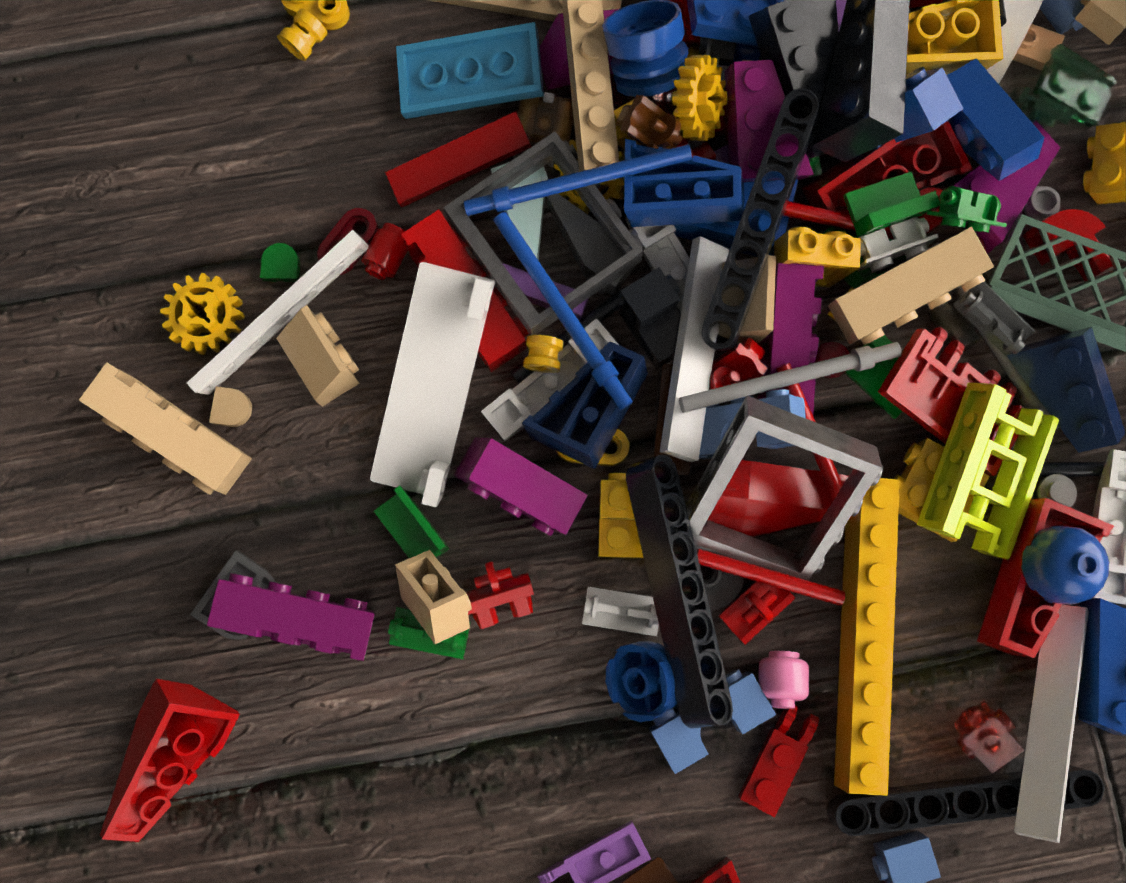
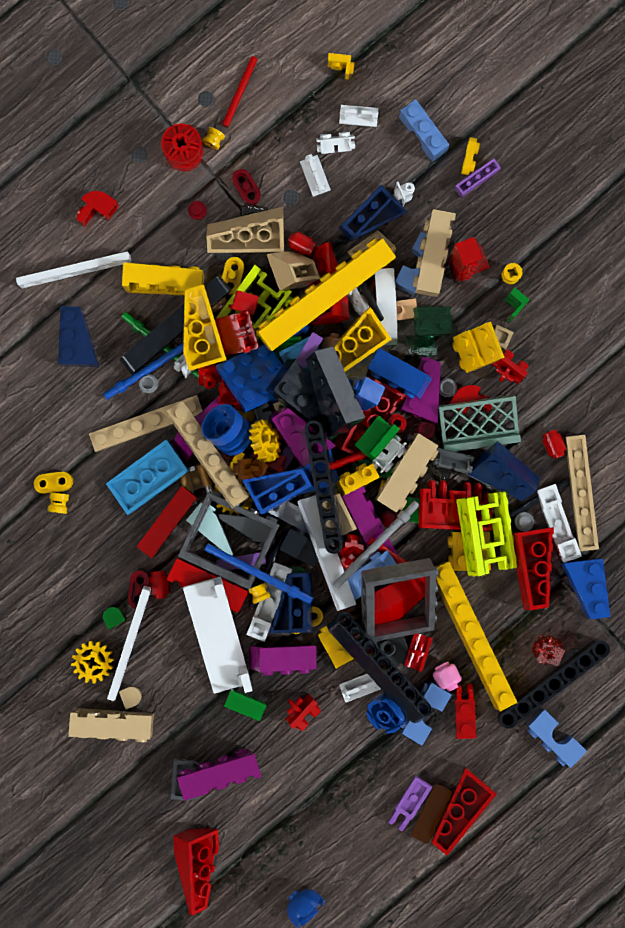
camera: 30 degrees left, 5 degrees up
tan slope [276,305,360,407] -> none
green hinge [388,607,471,659] -> none
tan brick [395,550,472,644] -> none
blue bar [464,144,693,216] -> none
red bar [696,548,846,606] -> none
green hinge [927,186,1007,233] -> none
white tile [1014,605,1089,843] -> none
blue cylinder [1022,526,1110,605] -> none

